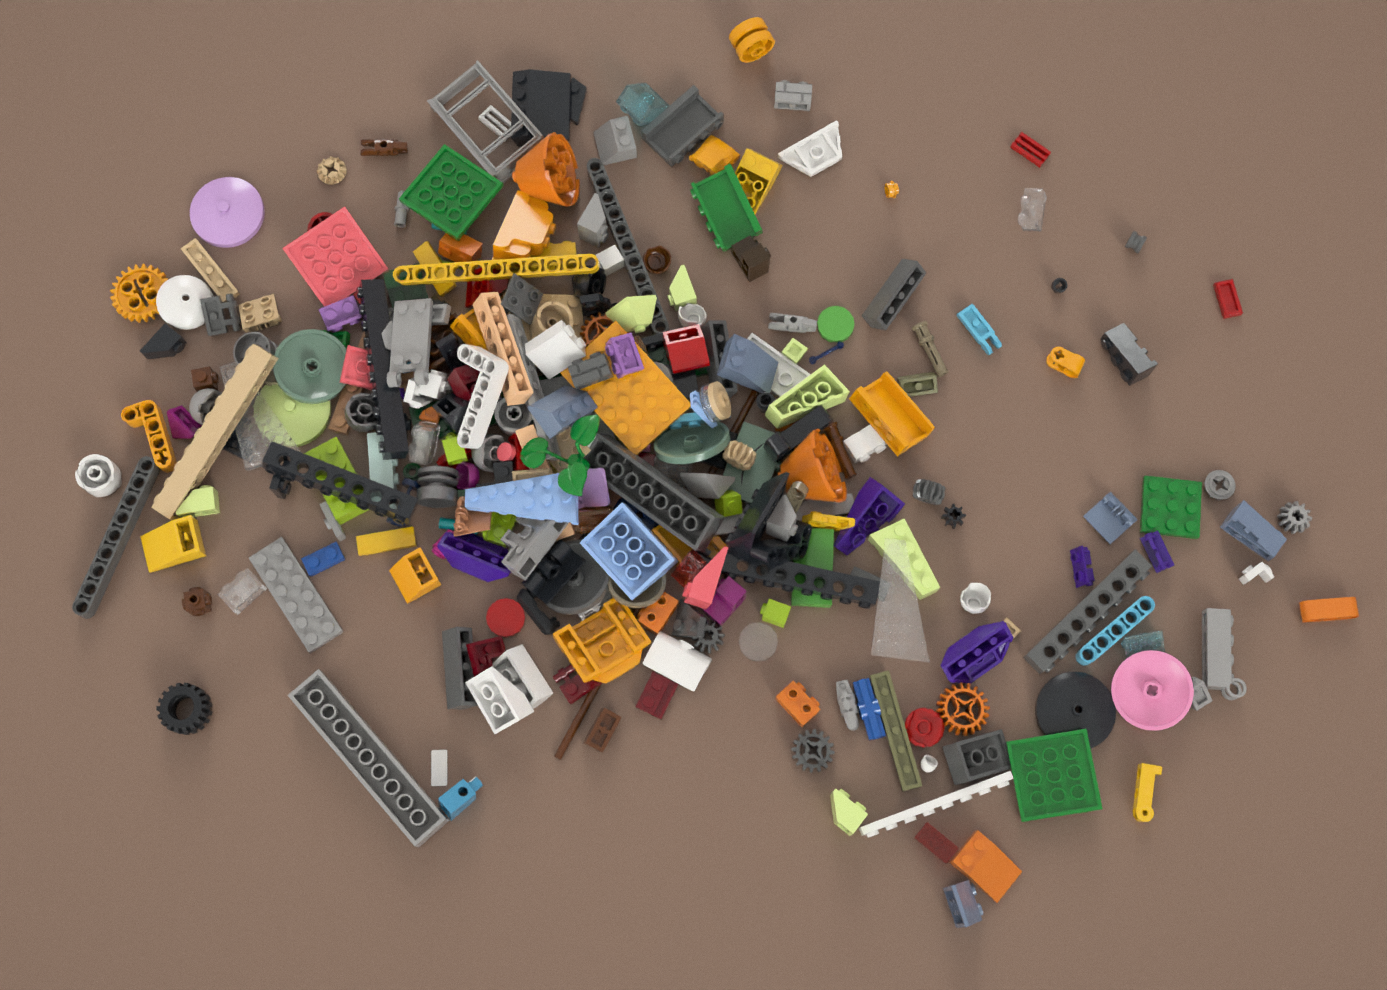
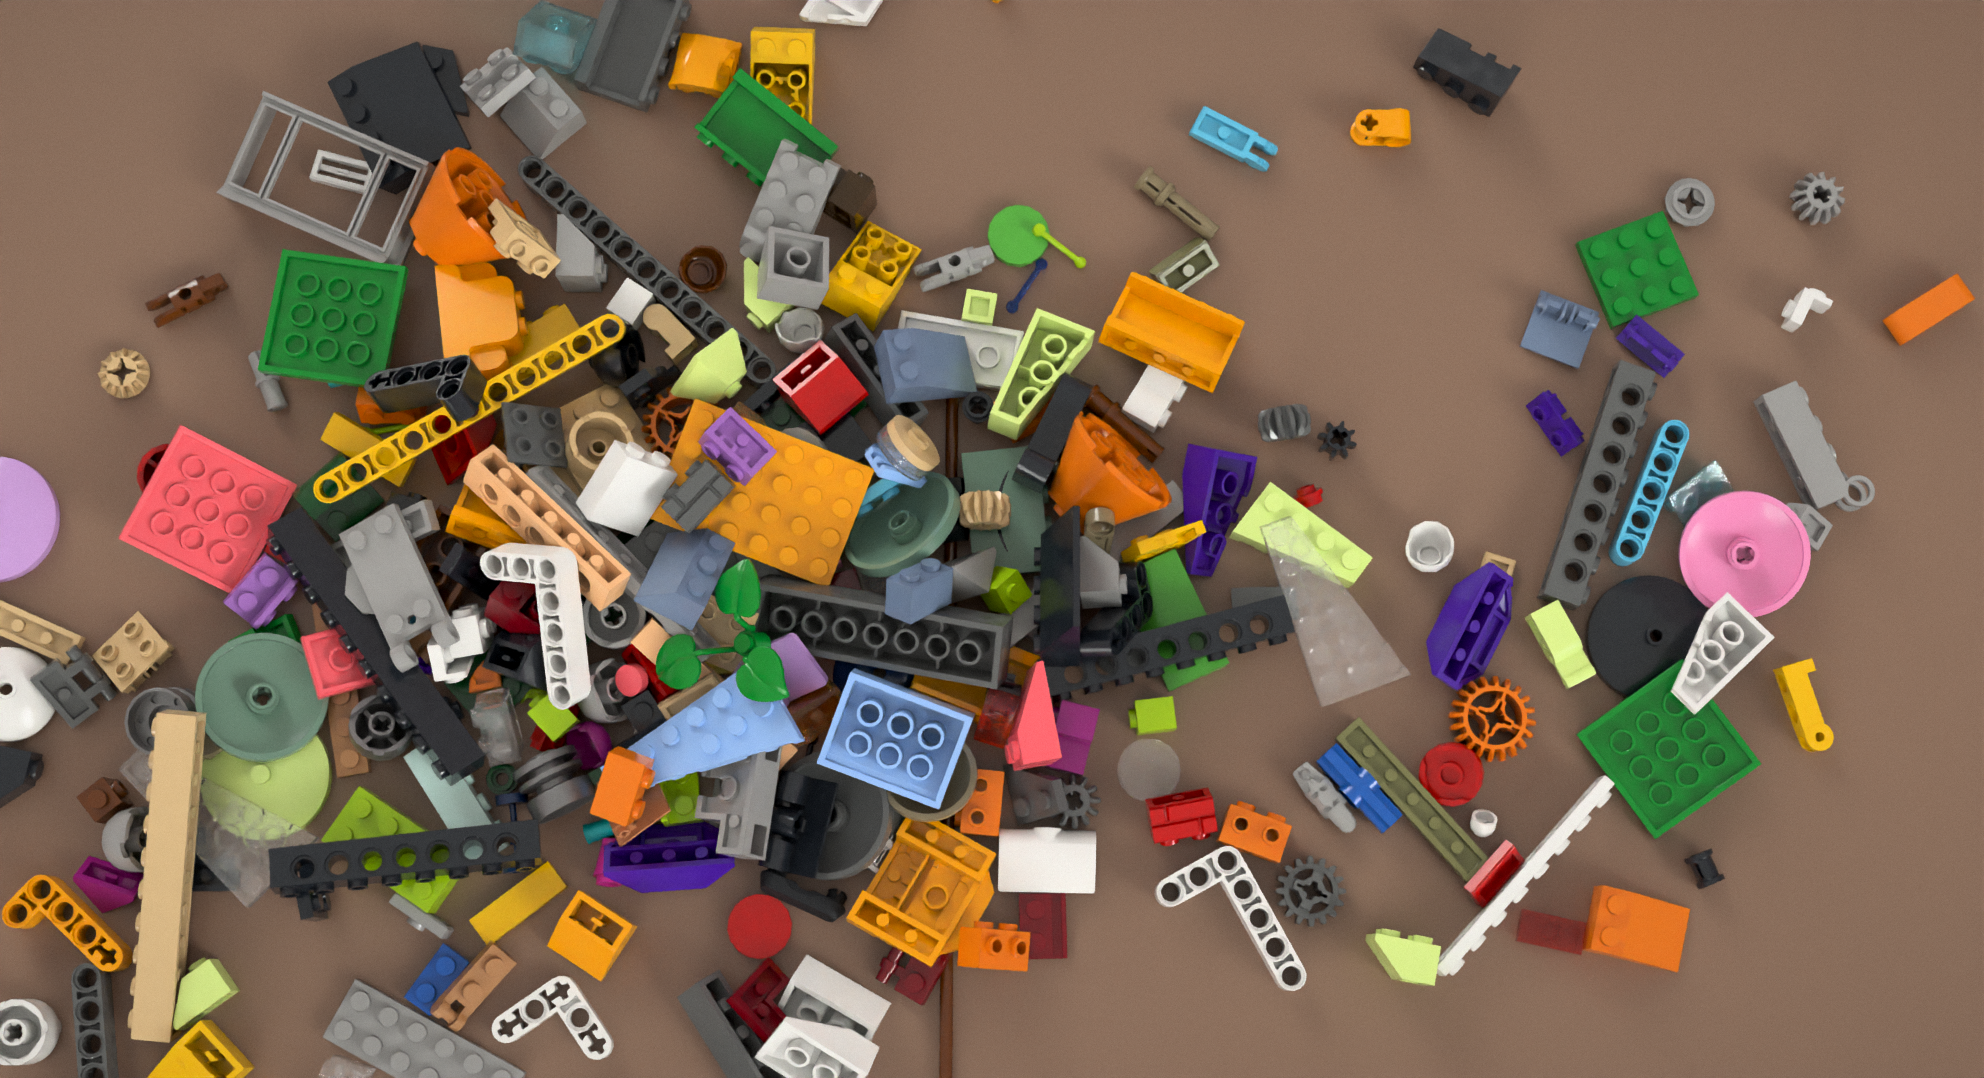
camera: 30 degrees left, 5 degrees up
reddish brown hinge [583,708,622,753] -> none
dark grey brick [862,259,926,331] -> none
dark grey slope [942,729,1011,785] -> none
sand blue slope [943,880,983,928] -> none
black hinge [1051,278,1068,293] -> none
sand blue wedge [1220,500,1287,561] -> none
none -> black beam [364,355,487,422]
none -> medium nougat plate [430,940,517,1032]
none -> light grey plate [460,47,536,117]
none -> tan plate [488,198,561,279]
none -> white beam [492,976,614,1060]
none -> orange brick [590,746,655,827]
none -> tan leg [643,304,698,365]
none -> light grey piece [739,138,841,263]
none -> light grey slope [757,226,829,310]
none -> yellow slope [821,221,922,331]
none -> sand blue brick [885,558,953,624]
none -> orange brick [957,921,1031,972]
none -> lime hinge [1032,223,1086,268]
none -> red brick [1145,787,1218,846]
none -> white beam [1154,846,1307,991]
none -> red plate [1293,484,1323,508]
none -> red tile [1464,840,1525,908]
none -> yellowish green piece [1525,600,1596,689]
none -> white wedge [1671,592,1775,715]
none -> black bush [1684,849,1725,890]

